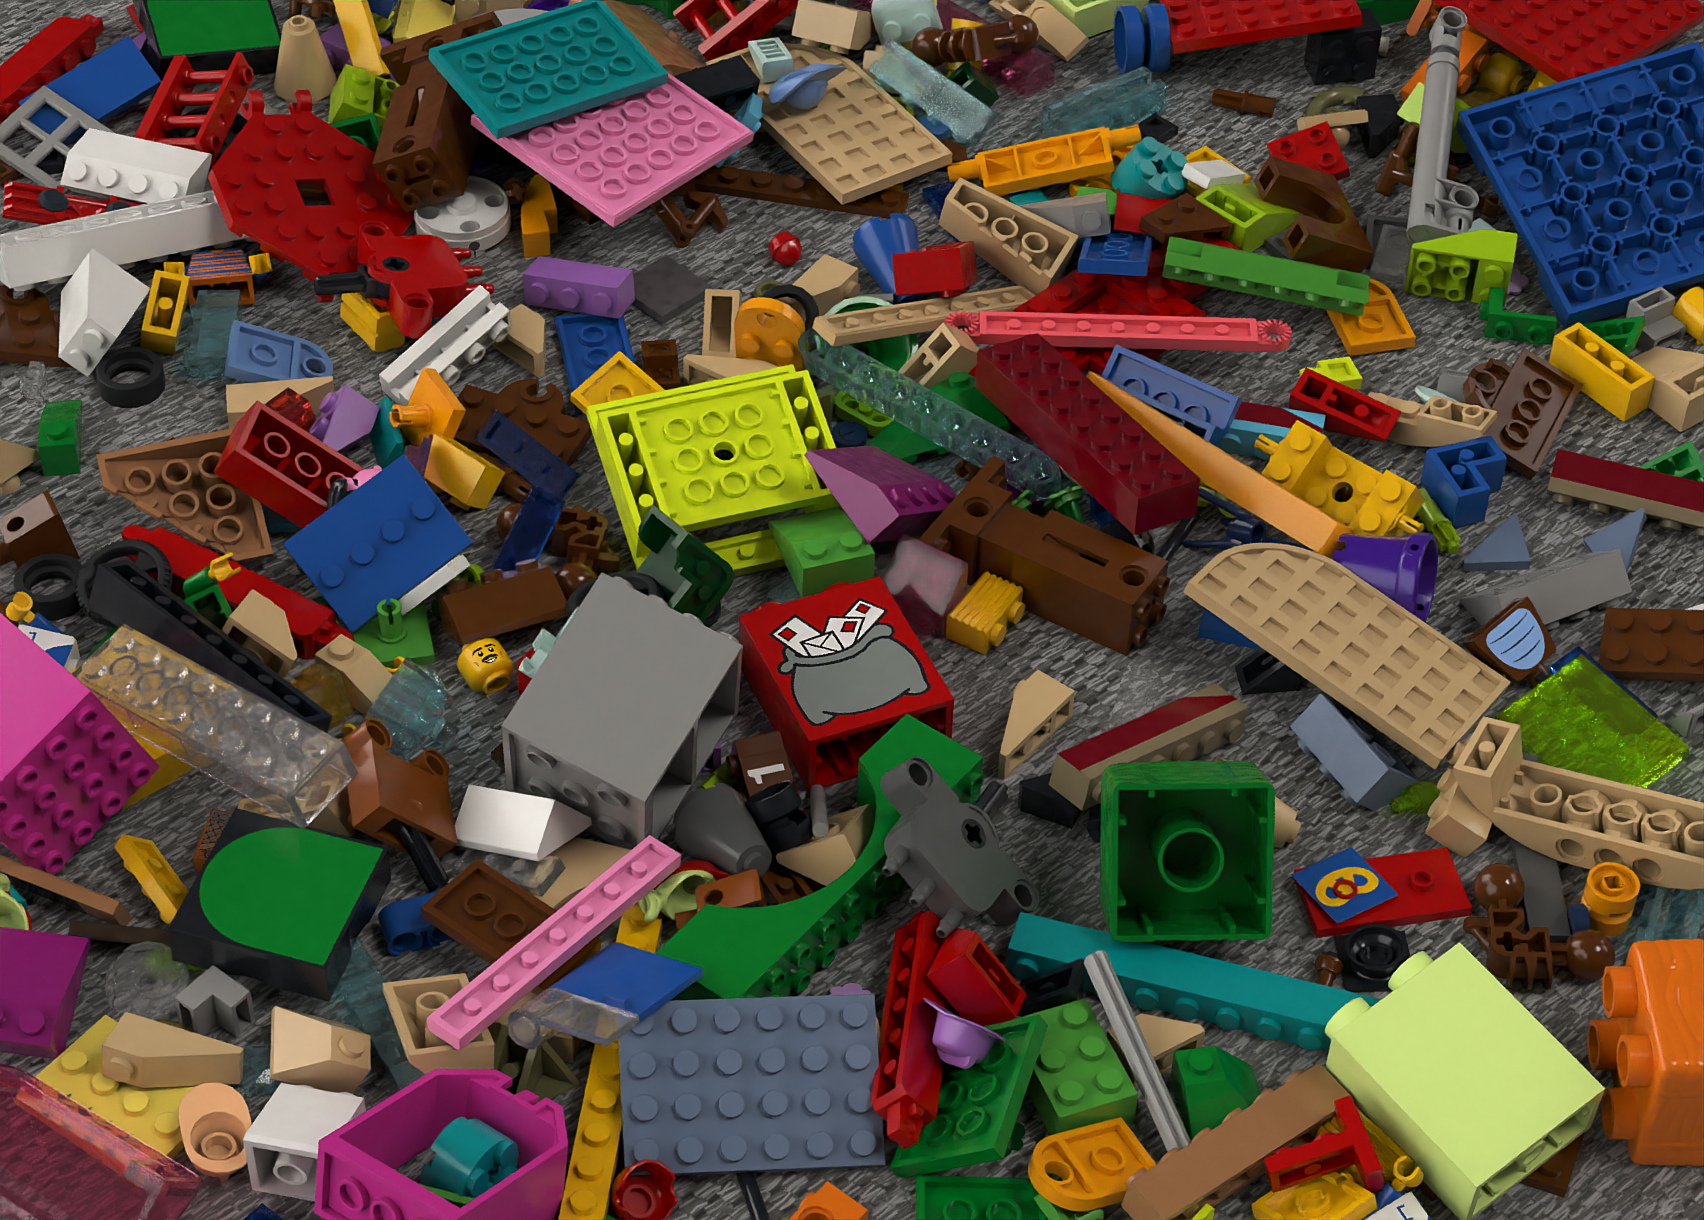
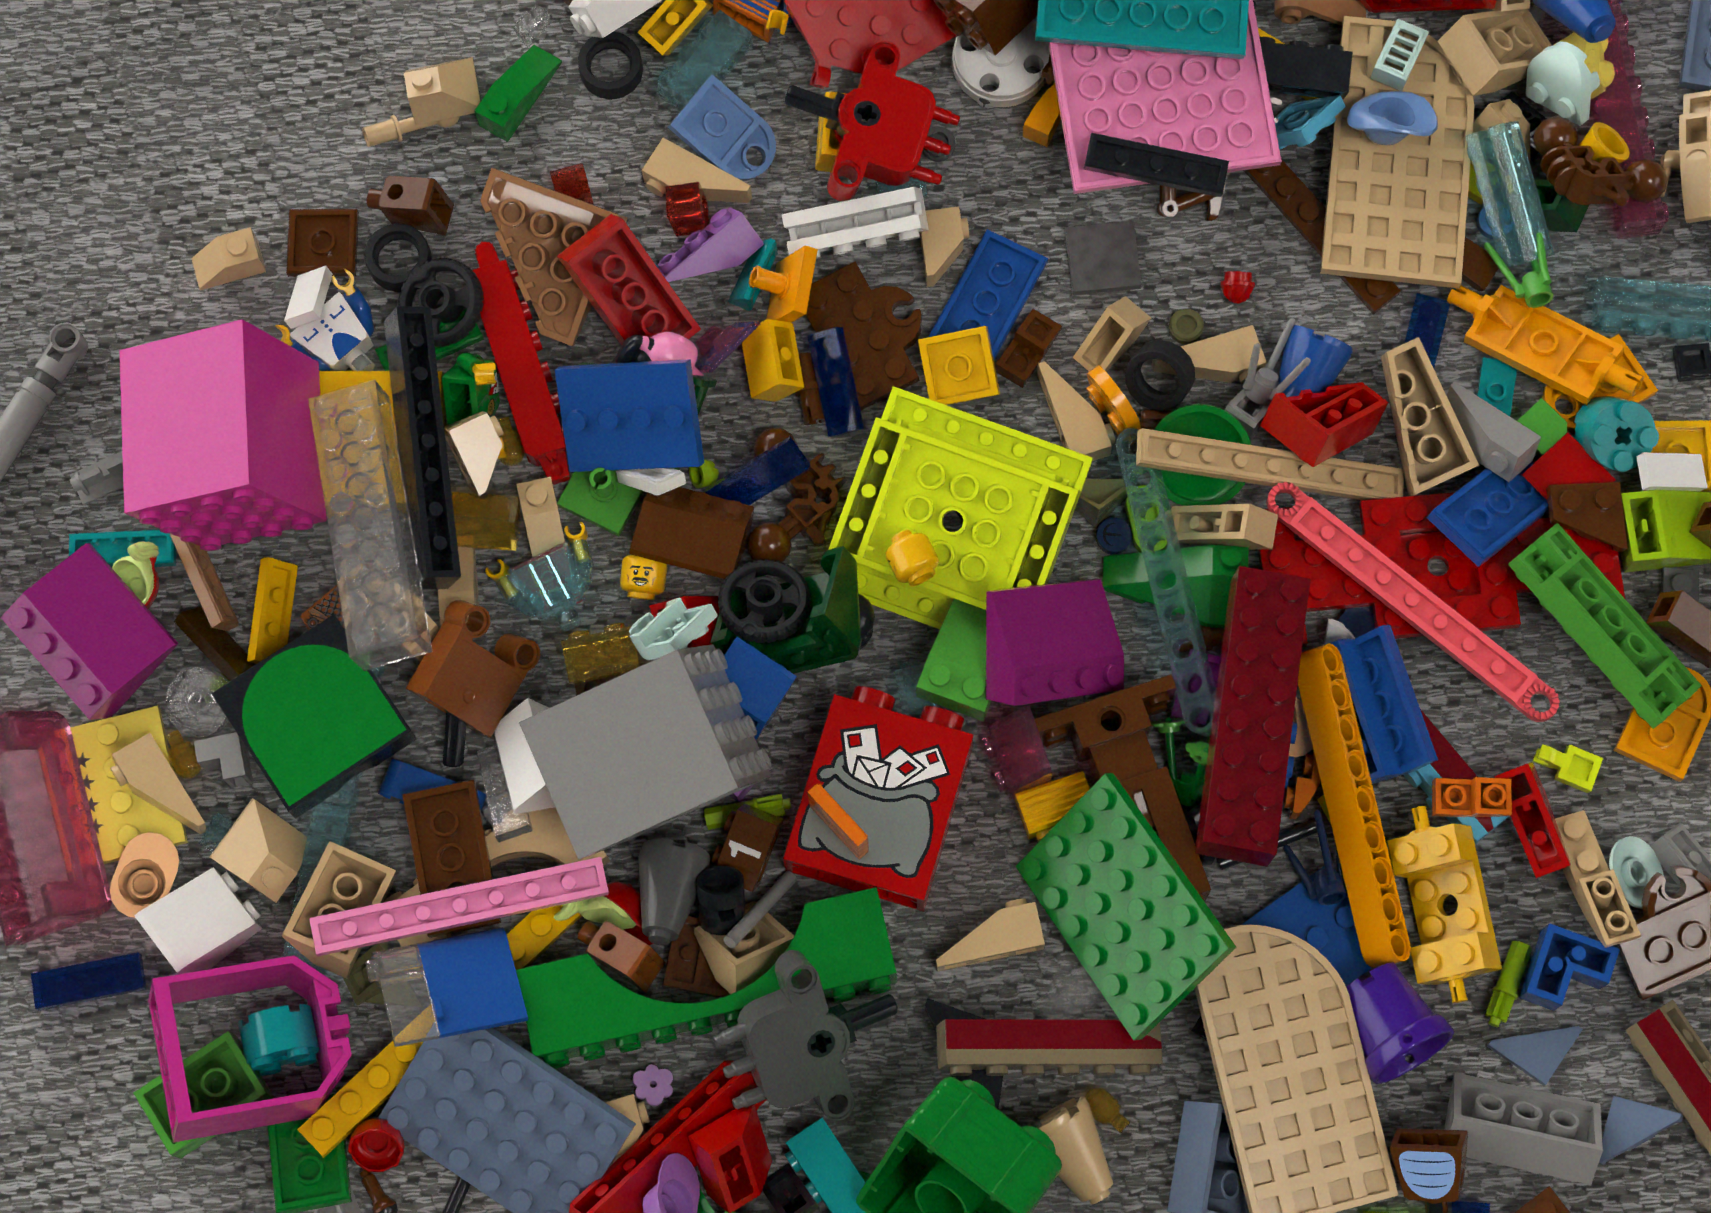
camera: 45 degrees right, 30 degrees up
medium lavender brick [523,256,635,319] -> none
none -> clear yellow bracket [561,623,640,685]
none -> orange tile [807,784,869,860]
none -> yellow head [886,530,939,586]
none -> green plate [1015,773,1237,1040]
none -> black tile [1084,133,1229,198]
none -> light grey plant [1242,318,1311,405]
none -> orange slope [1432,777,1512,817]
none -> bright green plant [1484,232,1554,308]

